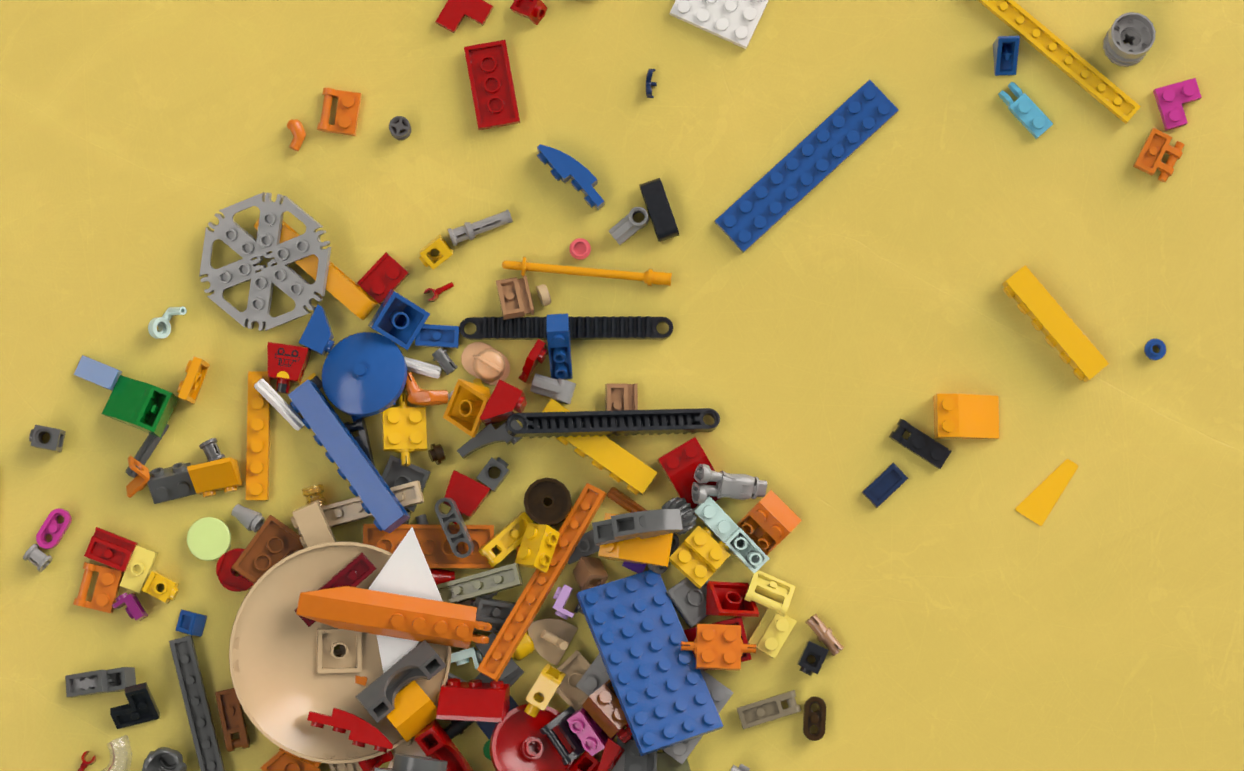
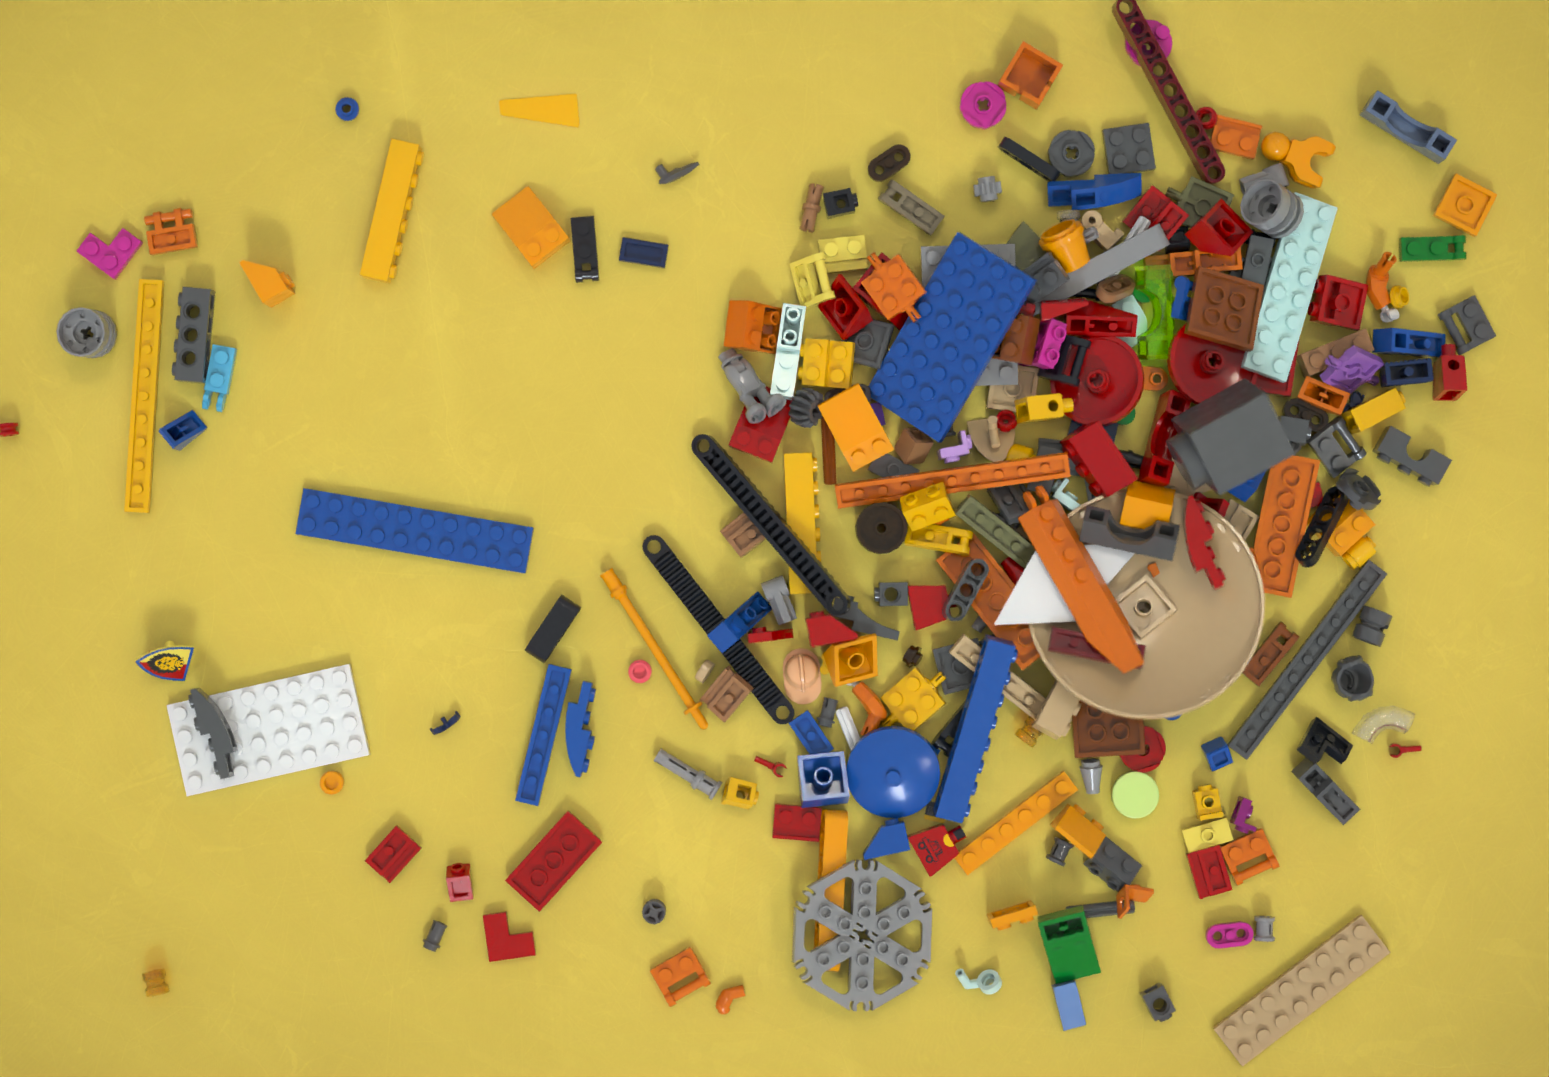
camera: 135 degrees left, 5 degrees up
white axle [254,379,304,431] -> none
dark grey slope [592,509,684,546] -> none
light grey piece [609,207,649,245] -> none
none -> dark grey brick [172,287,215,384]
none -> light orange slope [239,260,295,308]
none -> blue plate [515,664,572,806]
none -> dark grey bar [655,162,699,184]
none -> red plate [996,410,1017,432]

